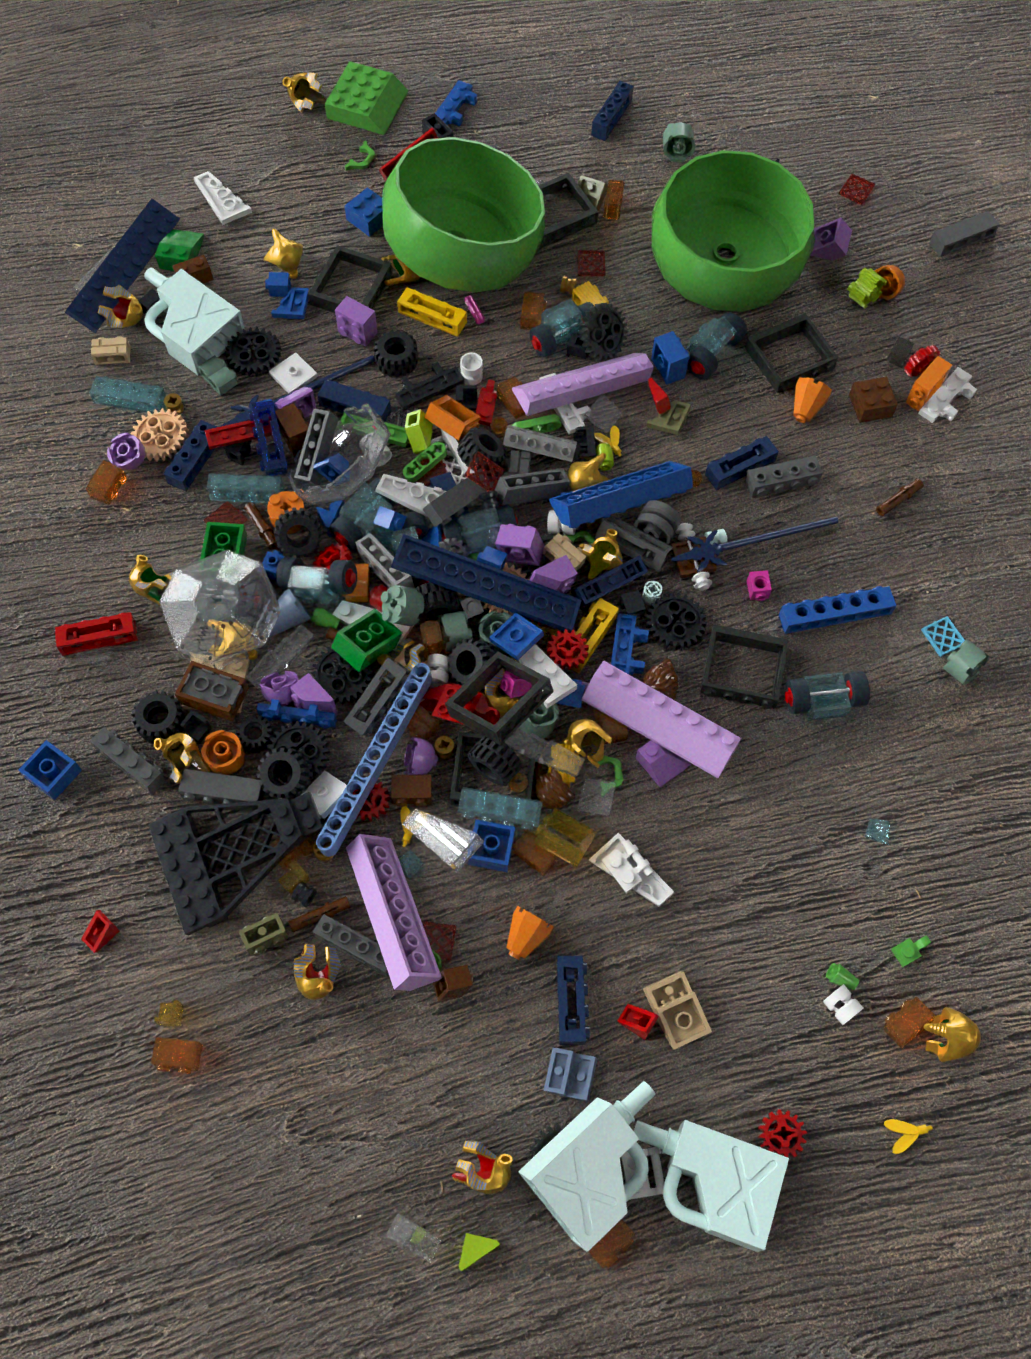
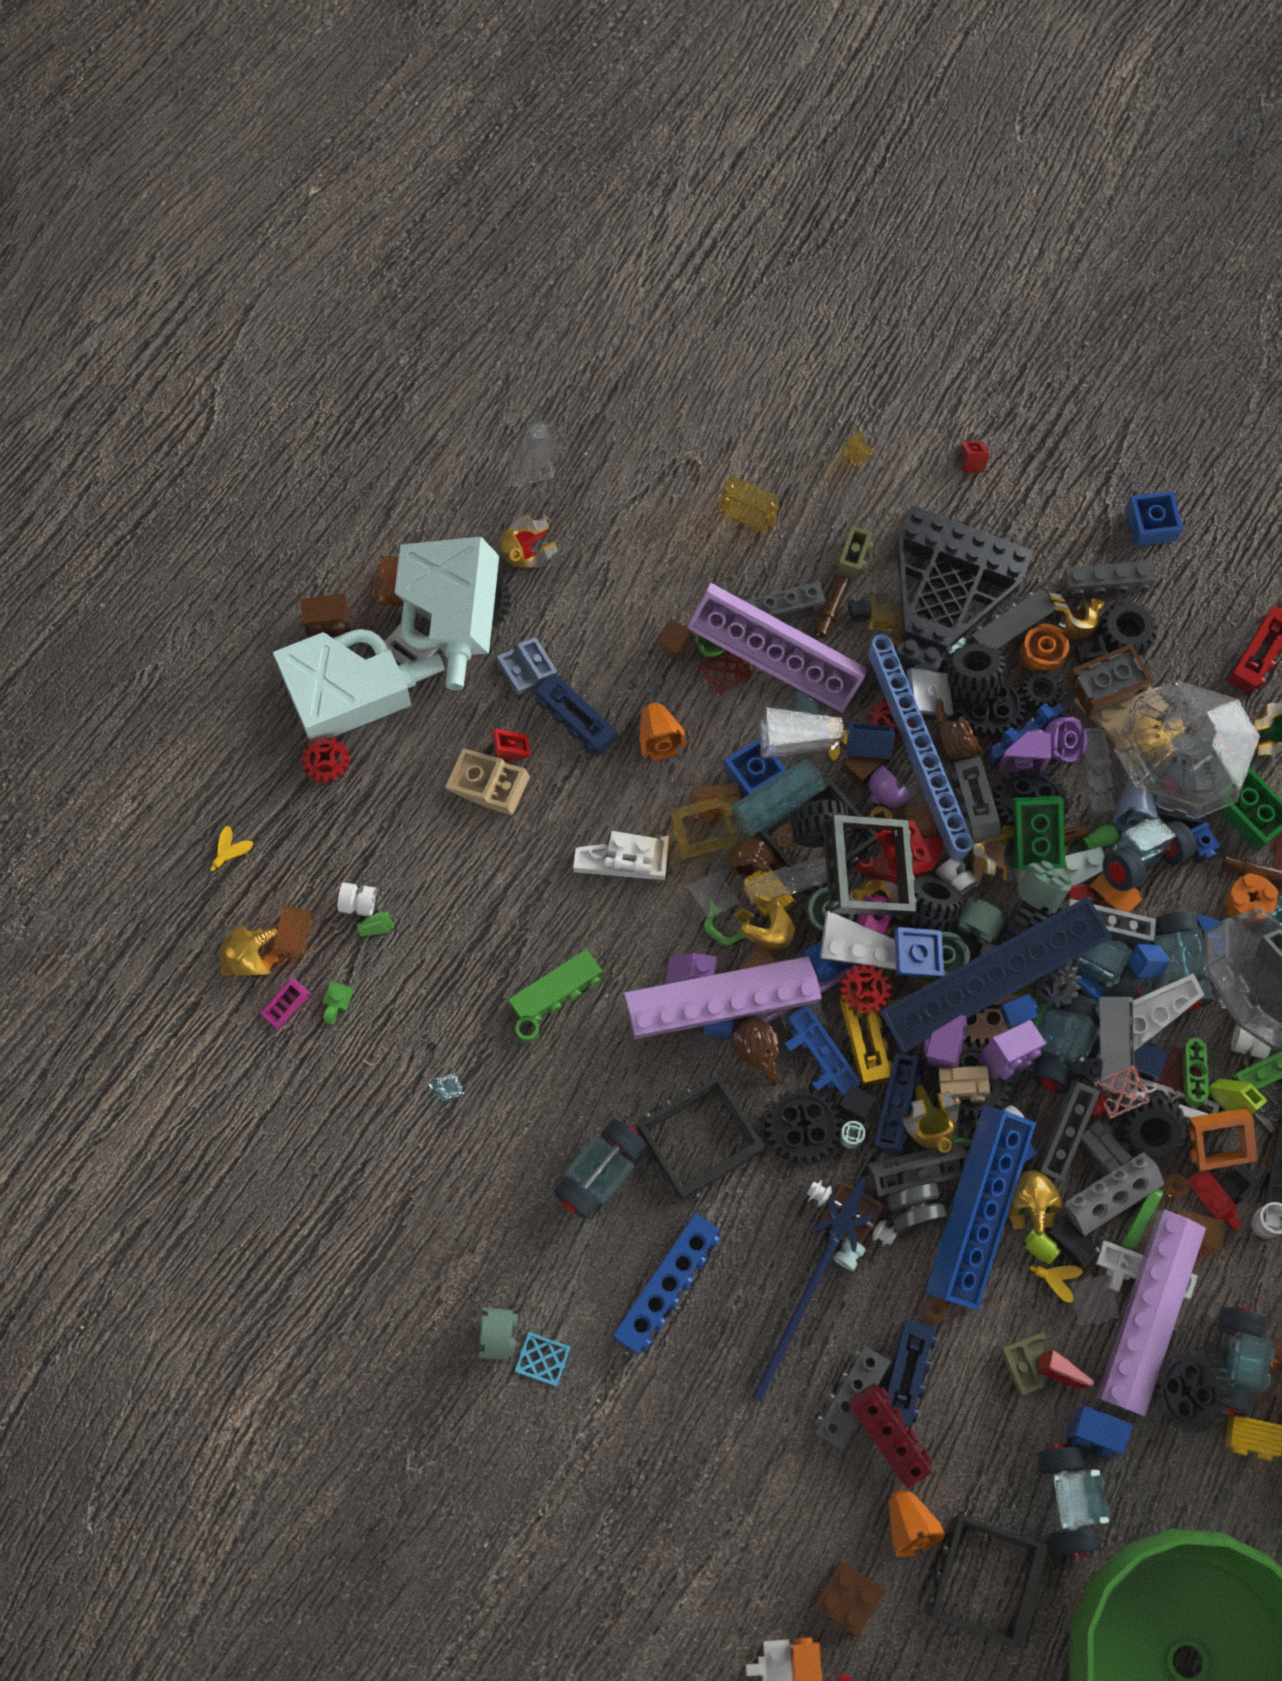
camera: 135 degrees right, 5 degrees up
clear orange brick [151,1037,203,1074] -> none
black tyre [274,507,322,558] -> none
pearl gold piece [294,944,341,1000] -> none
red gear [313,543,352,579] -> none
blue slope [314,453,350,486] -> none
clear orange brick [420,621,443,661] -> none
lime slope [459,1233,500,1272] -> none
dark pink brick [747,570,772,601] -> none
reddish brown pin [876,478,924,516] -> none
none -> dark pink slope [260,978,311,1029]
none -> reddish brown brick [300,593,352,638]
none -> bright green hinge [508,949,603,1043]
none -> clear yellow window [719,475,780,534]
none -> dark blue brick [846,722,895,759]
none -> dark red brick [850,1382,933,1489]
none -> reddish brown hair [935,698,982,760]

